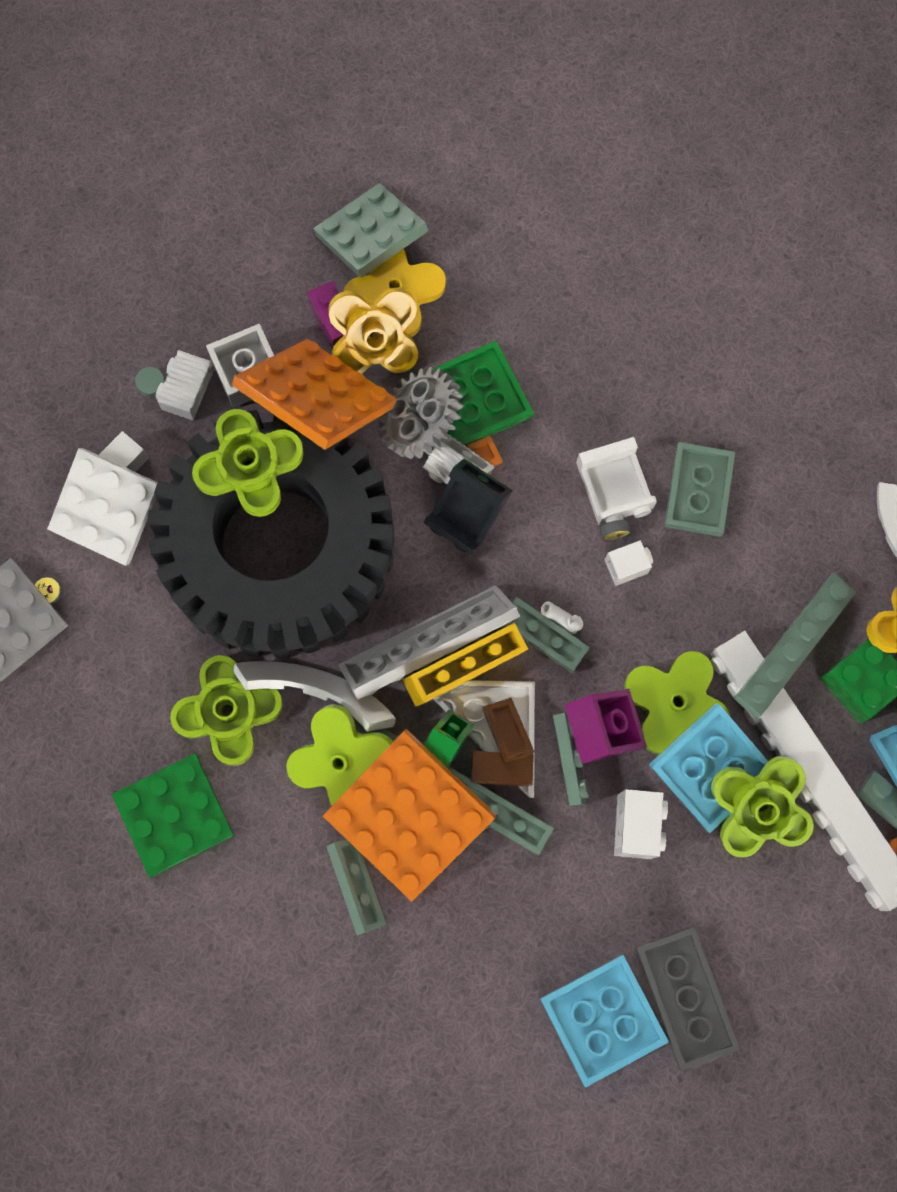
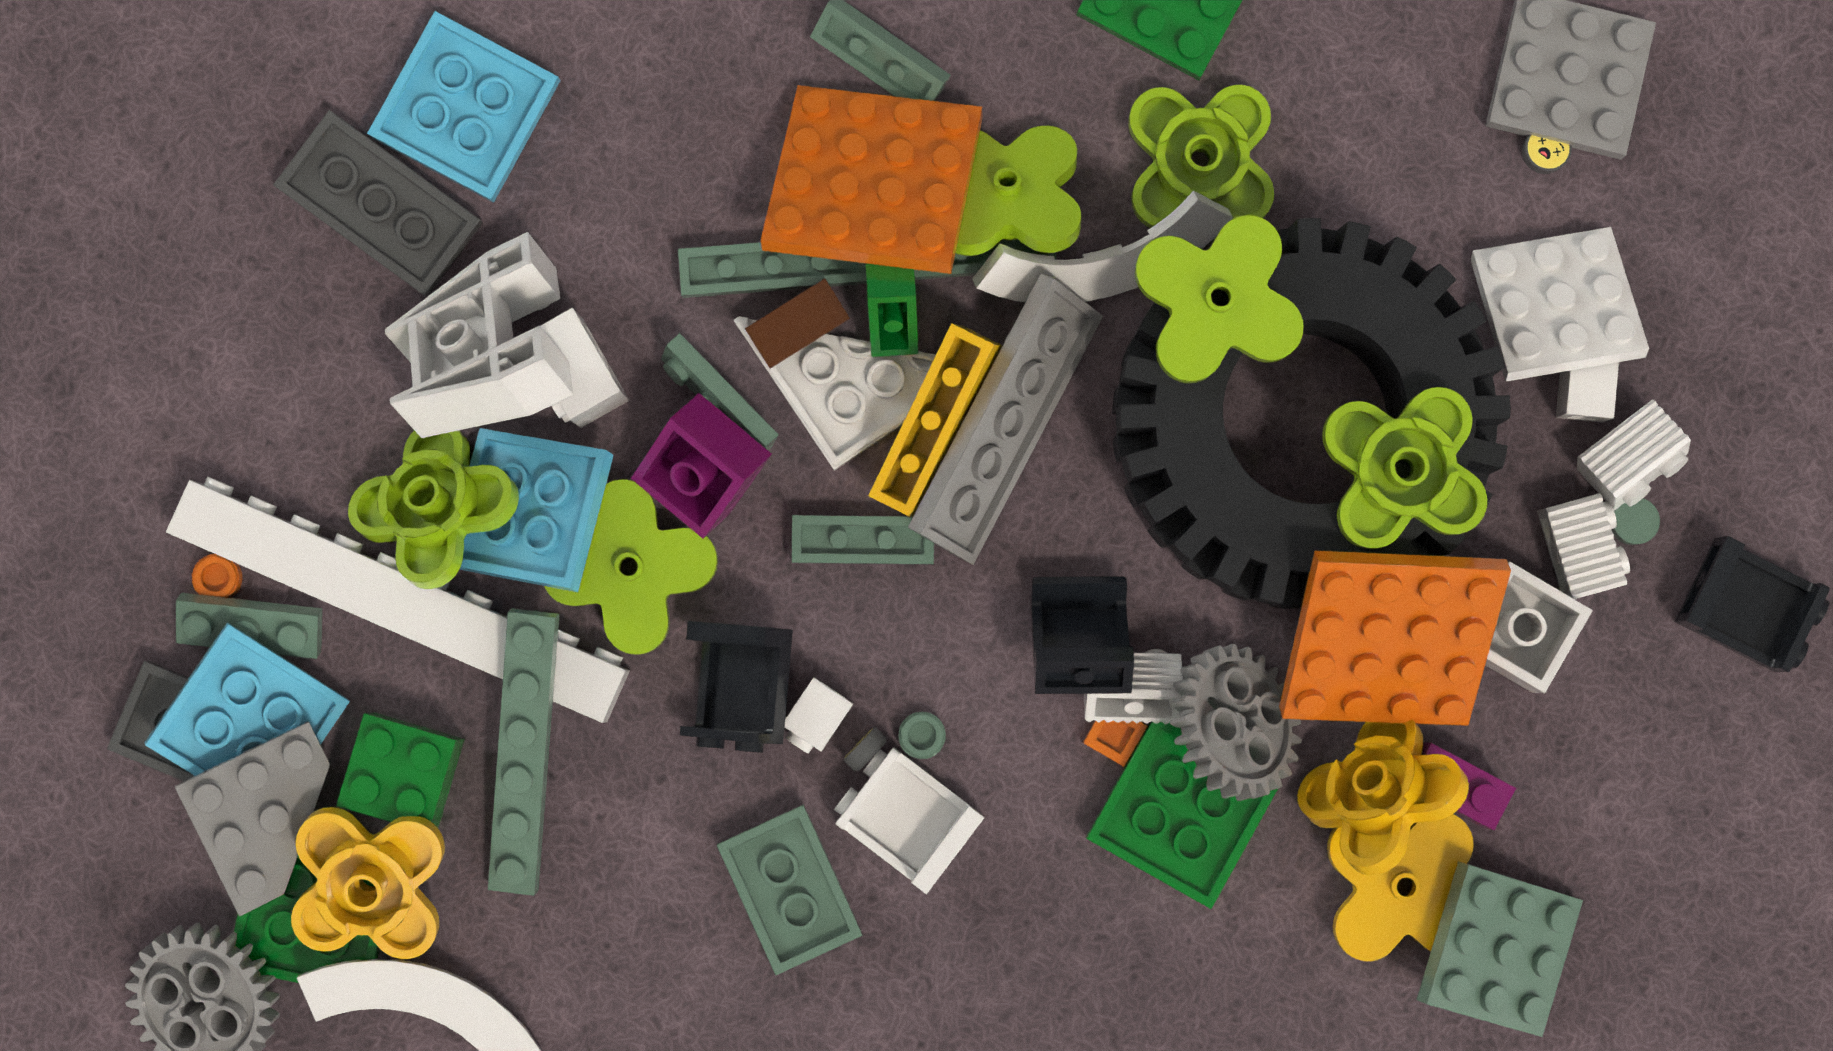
camera: 145 degrees right, 10 degrees up
reddish brown tile [482,698,534,764] -> none
white arm [541,601,583,634] -> none
none -> white wedge [385,232,574,438]
none -> black panel [679,621,793,753]
none -> sand green tile [898,712,946,759]
none -> lime plant [1135,215,1304,383]
none -> white brick [1577,400,1691,510]
none -> black panel [1674,536,1830,672]

